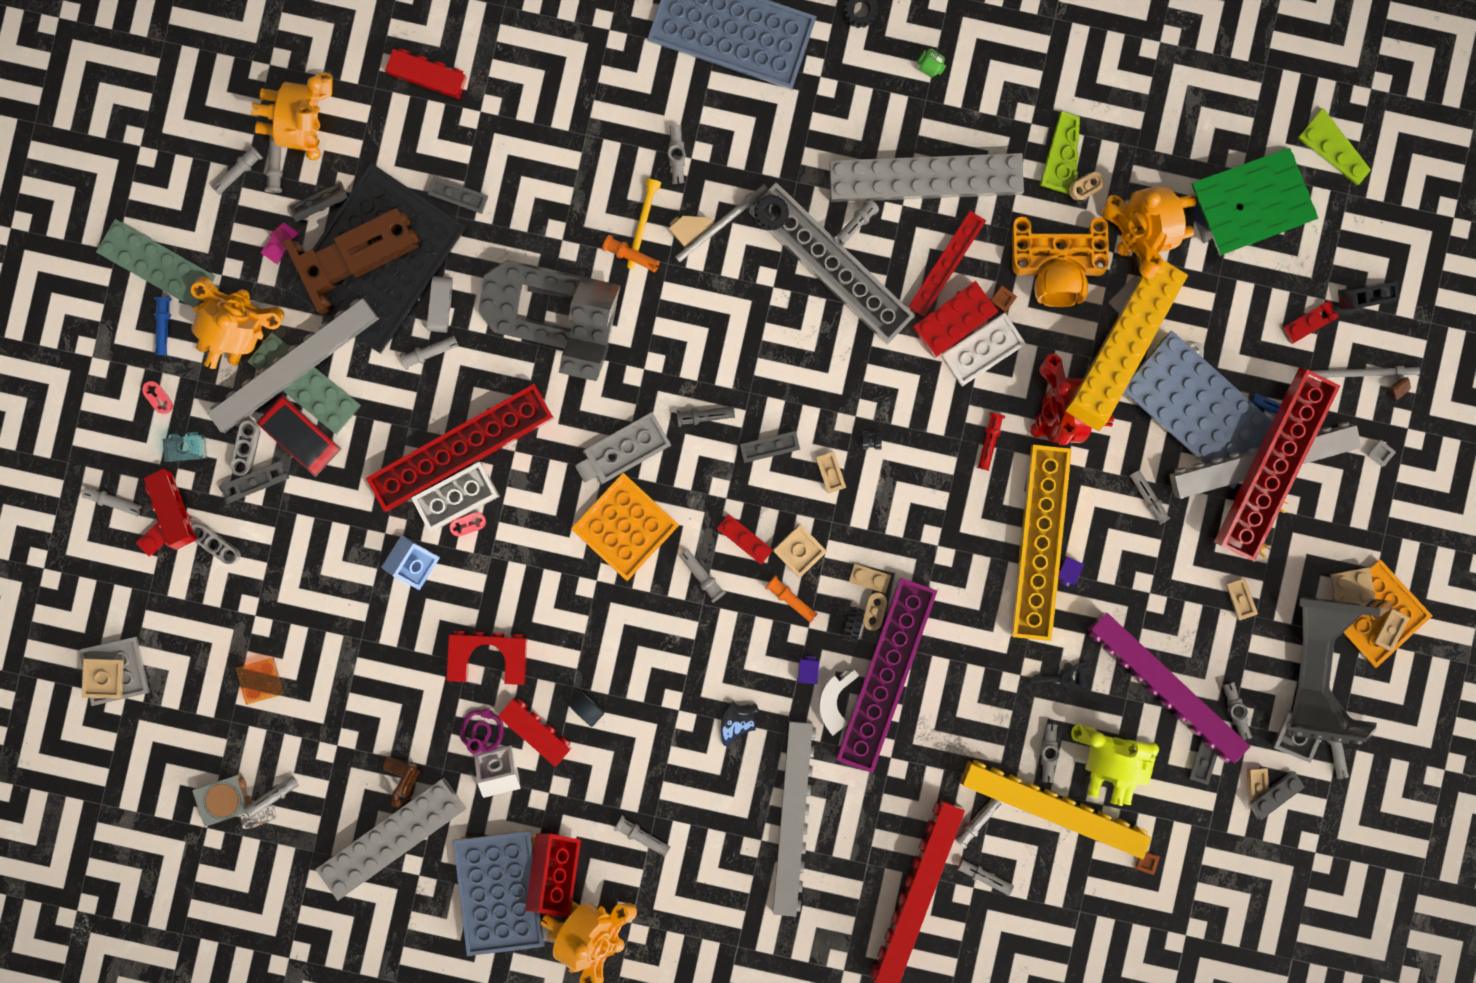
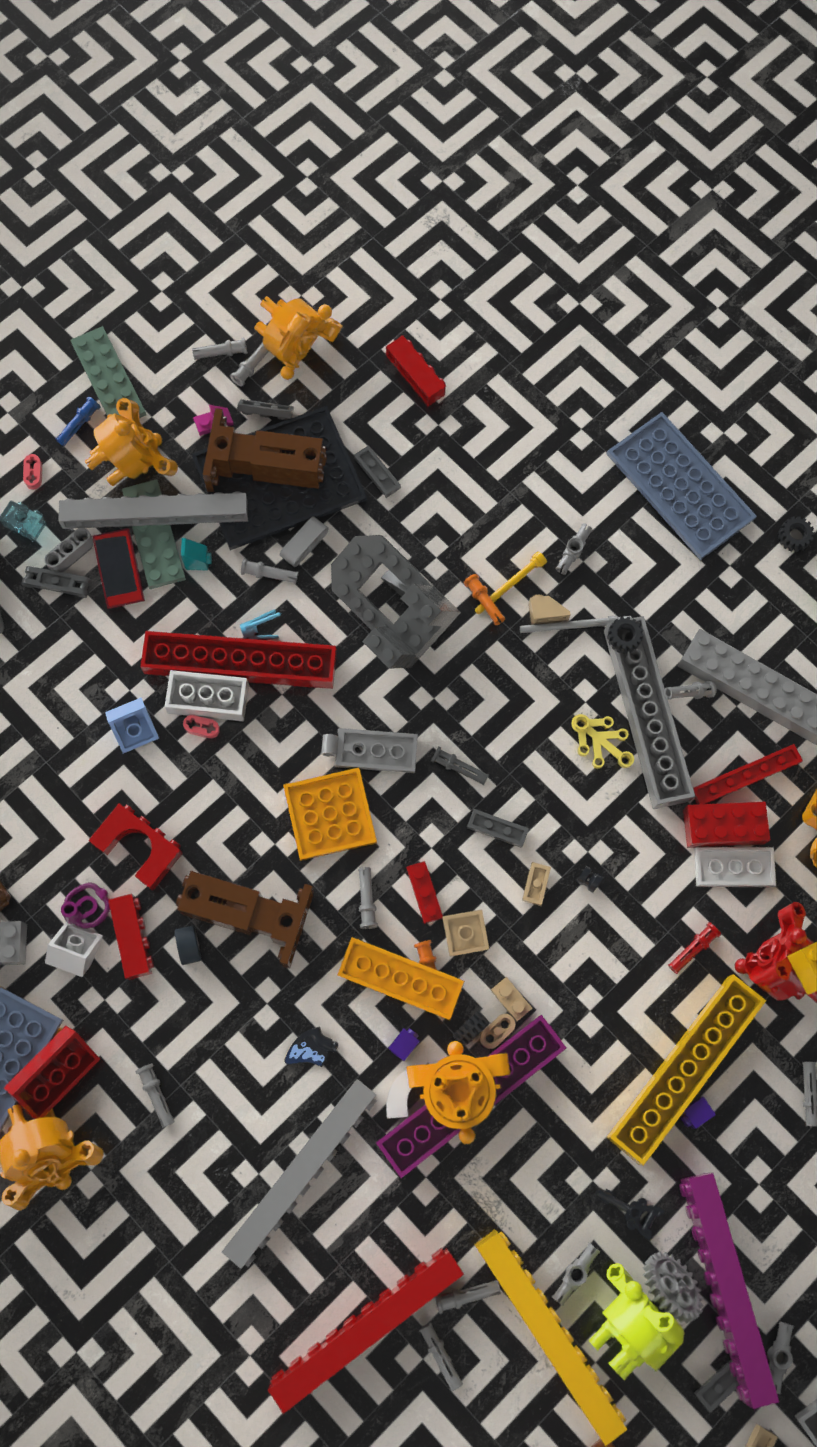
camera: 30 degrees right, 15 degrees down
dark orange plate [991,286,1017,313] -> none
none -> reddish brown brick [176,871,314,969]
none -> teal slope [181,538,212,571]
none -> medium azure plant [240,609,281,639]
none -> light orange plate [337,937,465,1020]
none -> light orange piece [407,1041,511,1144]
none -> light yellow plant [571,714,634,769]
none -> light grey gear [643,1251,703,1323]

